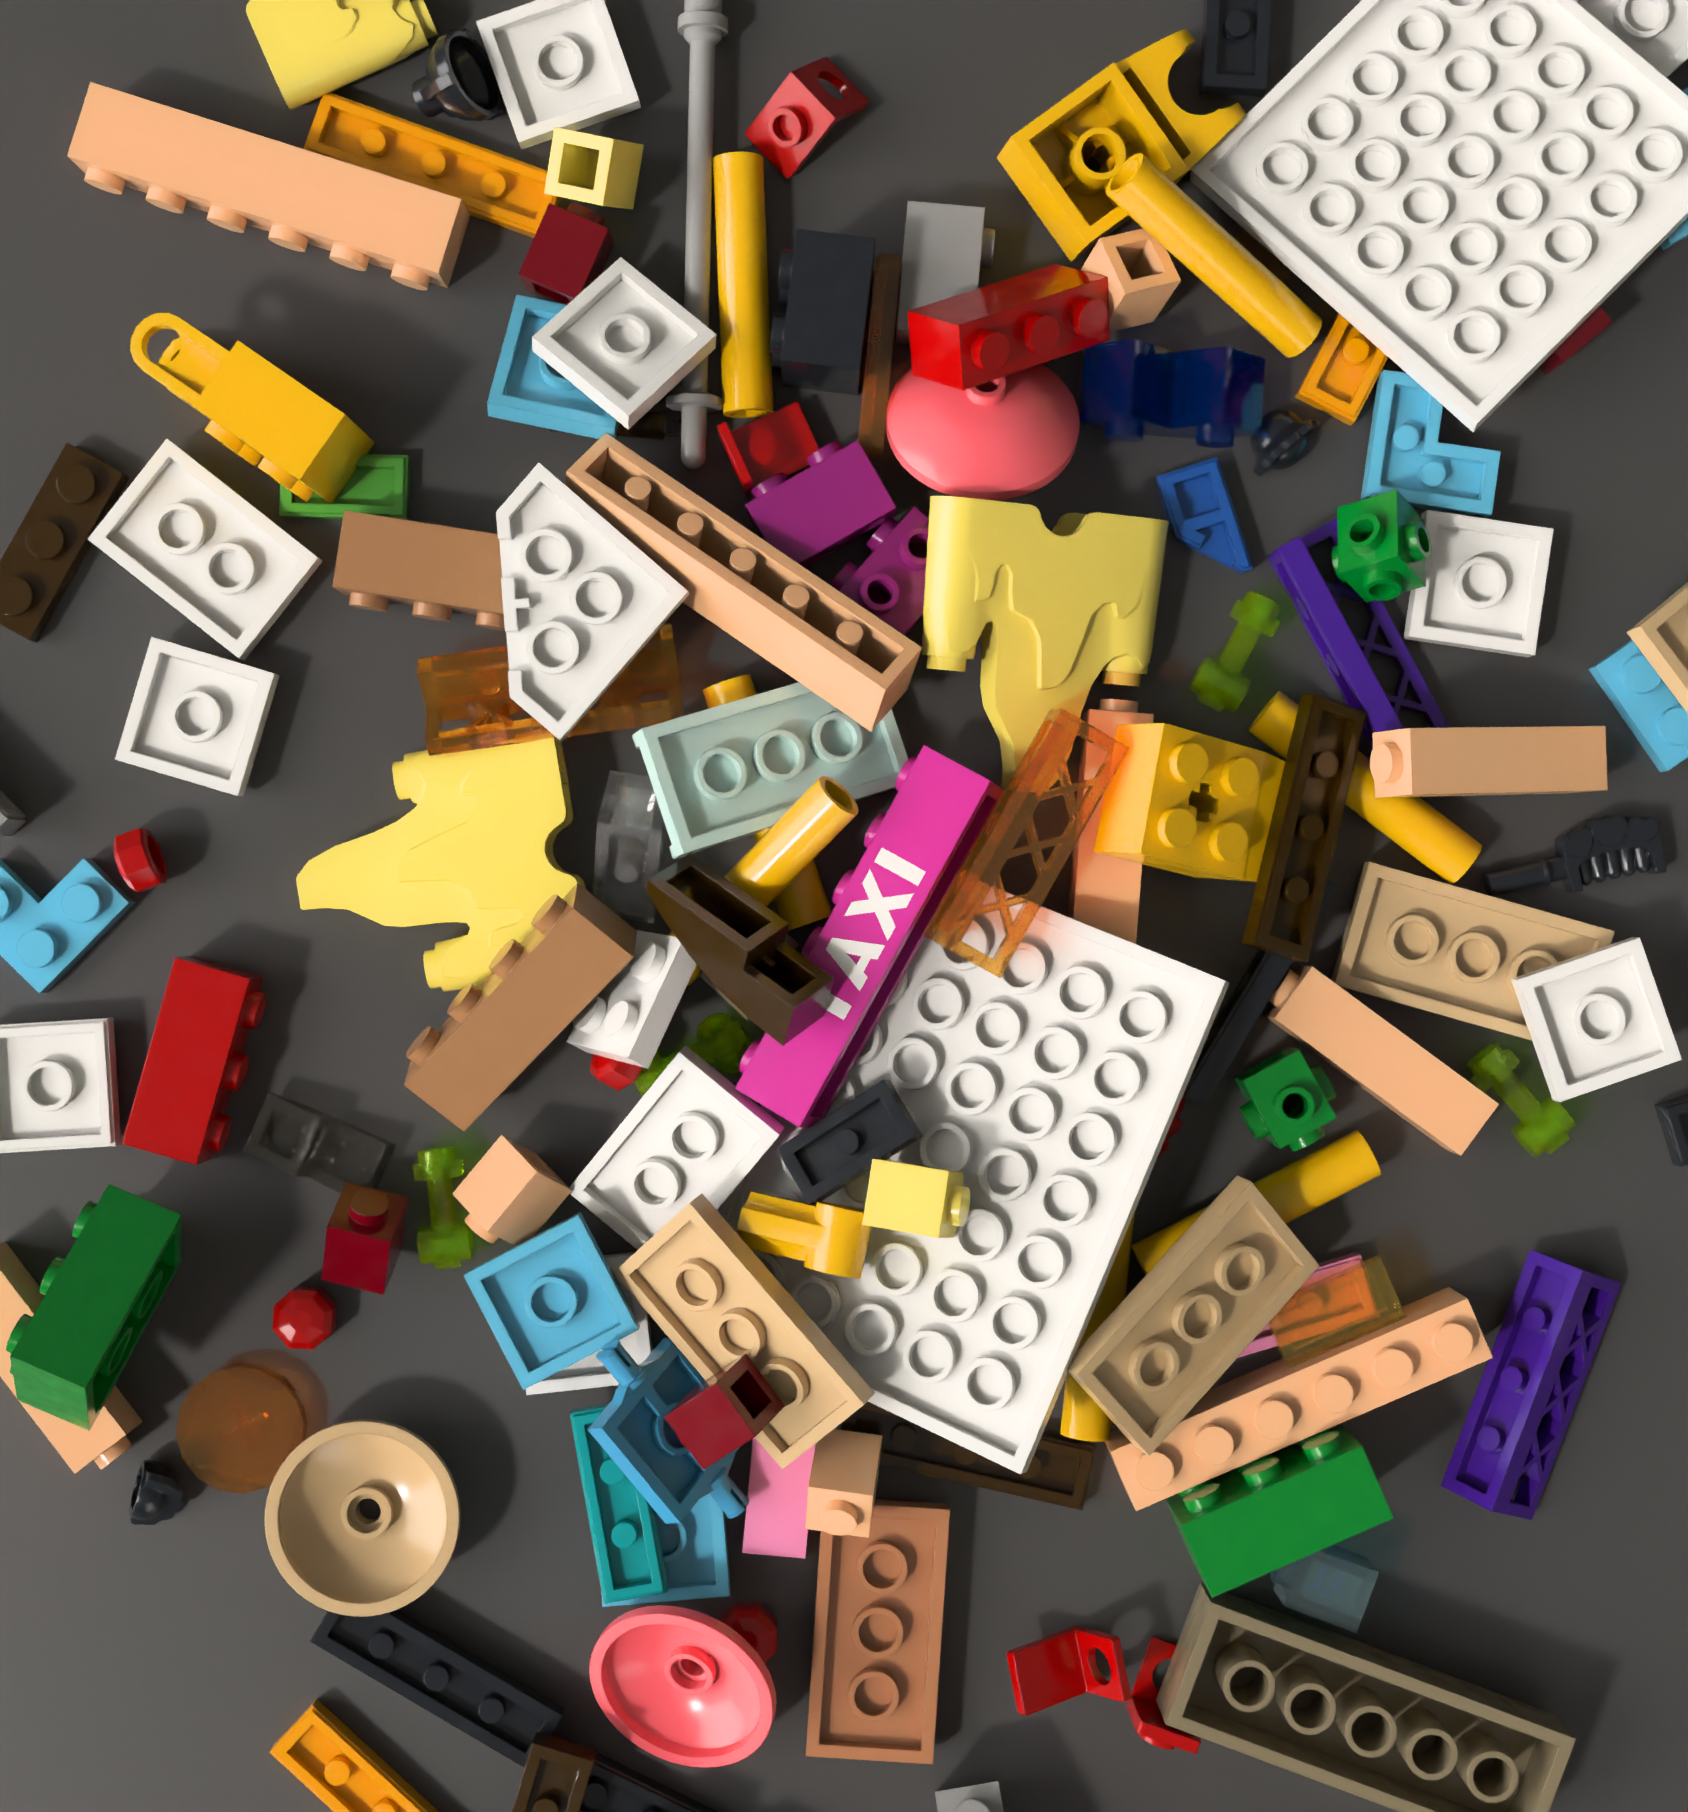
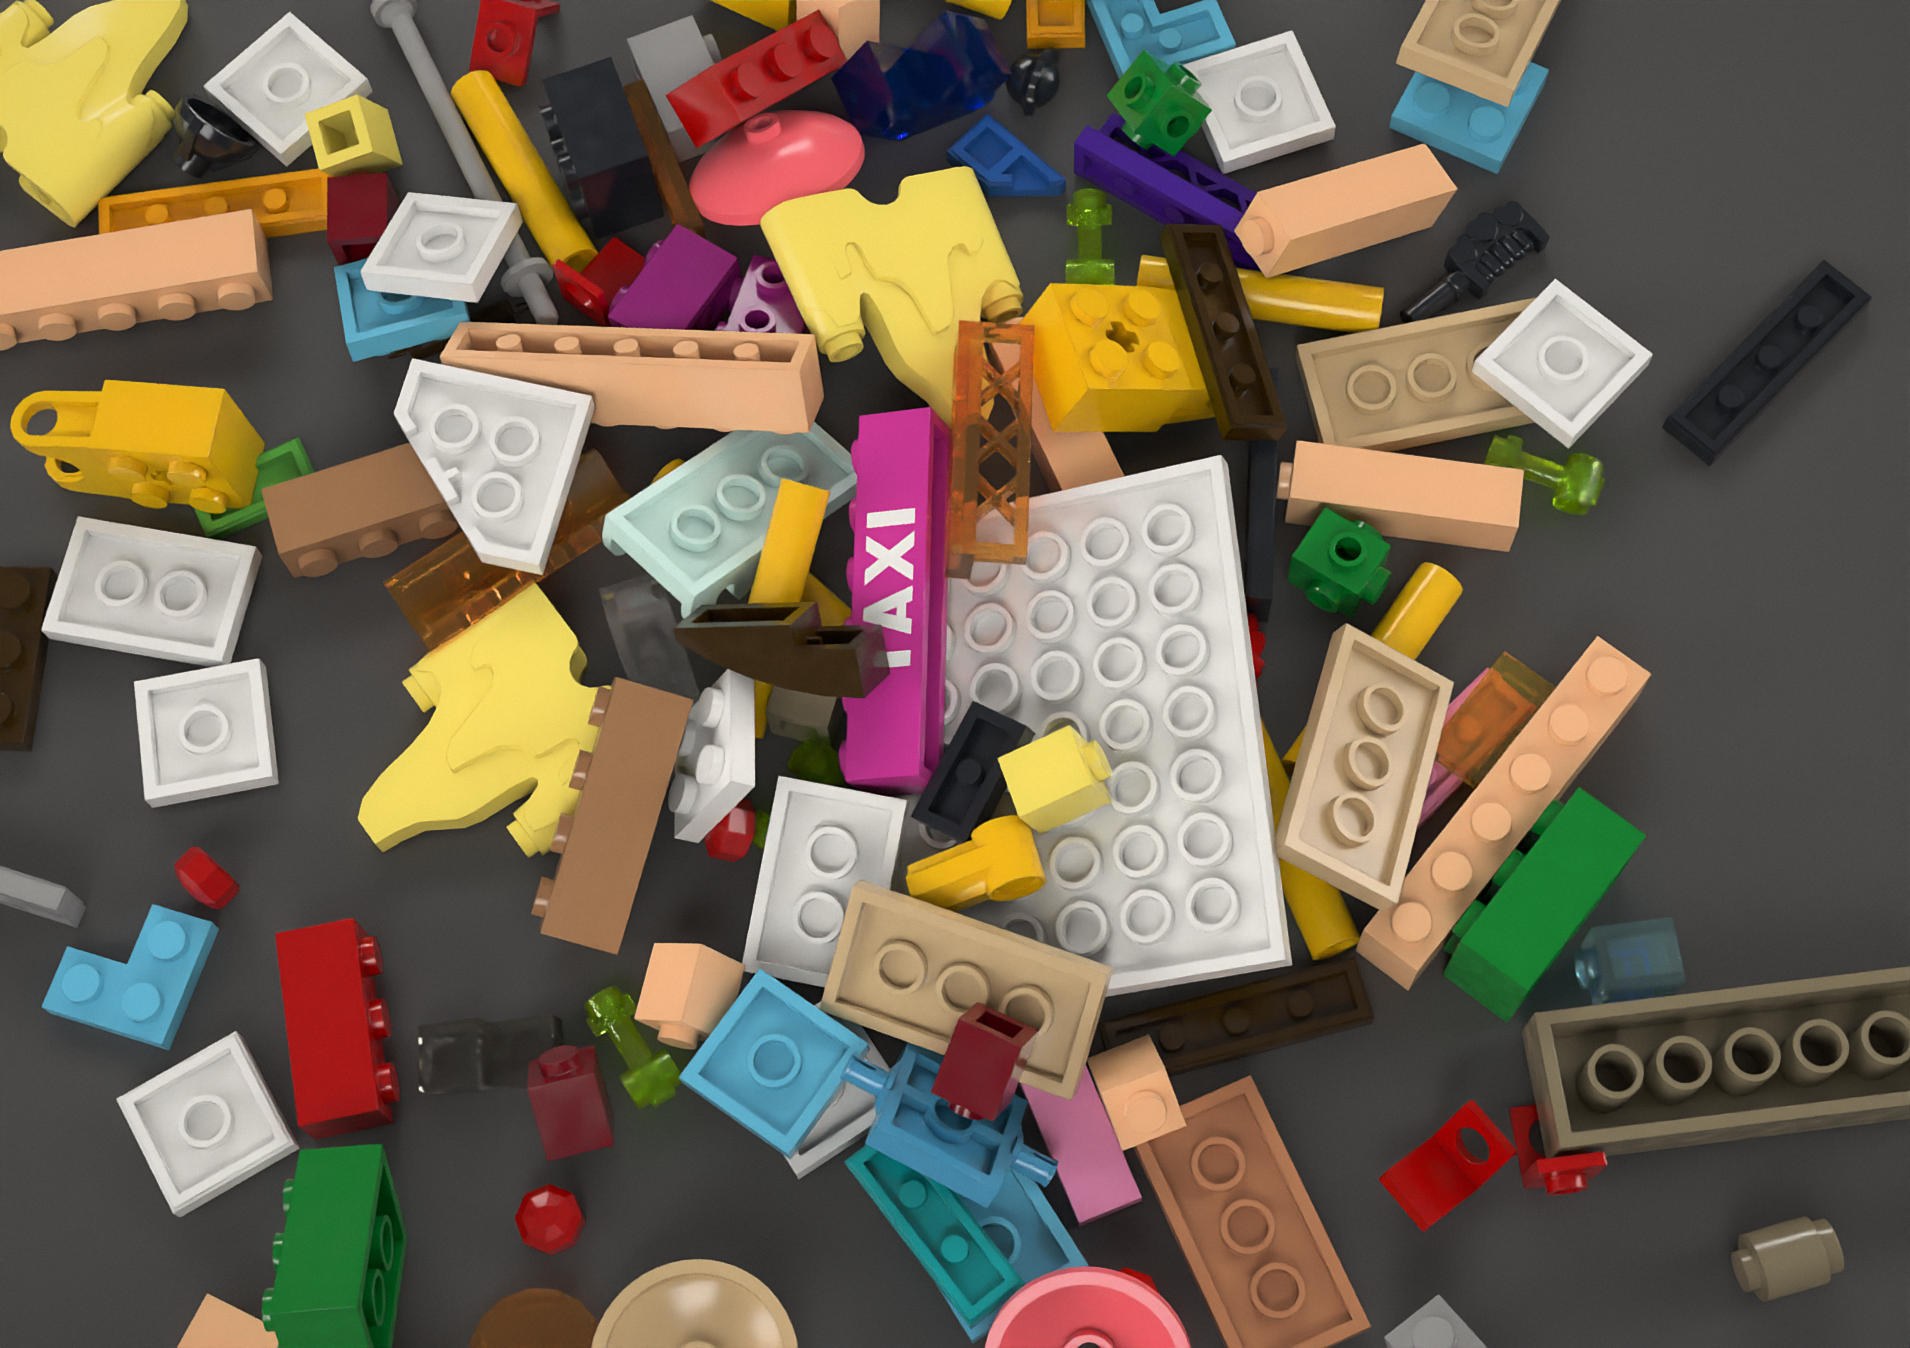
camera: 25 degrees left, 20 degrees down
dark purple fence [1441,1249,1622,1520] -> none

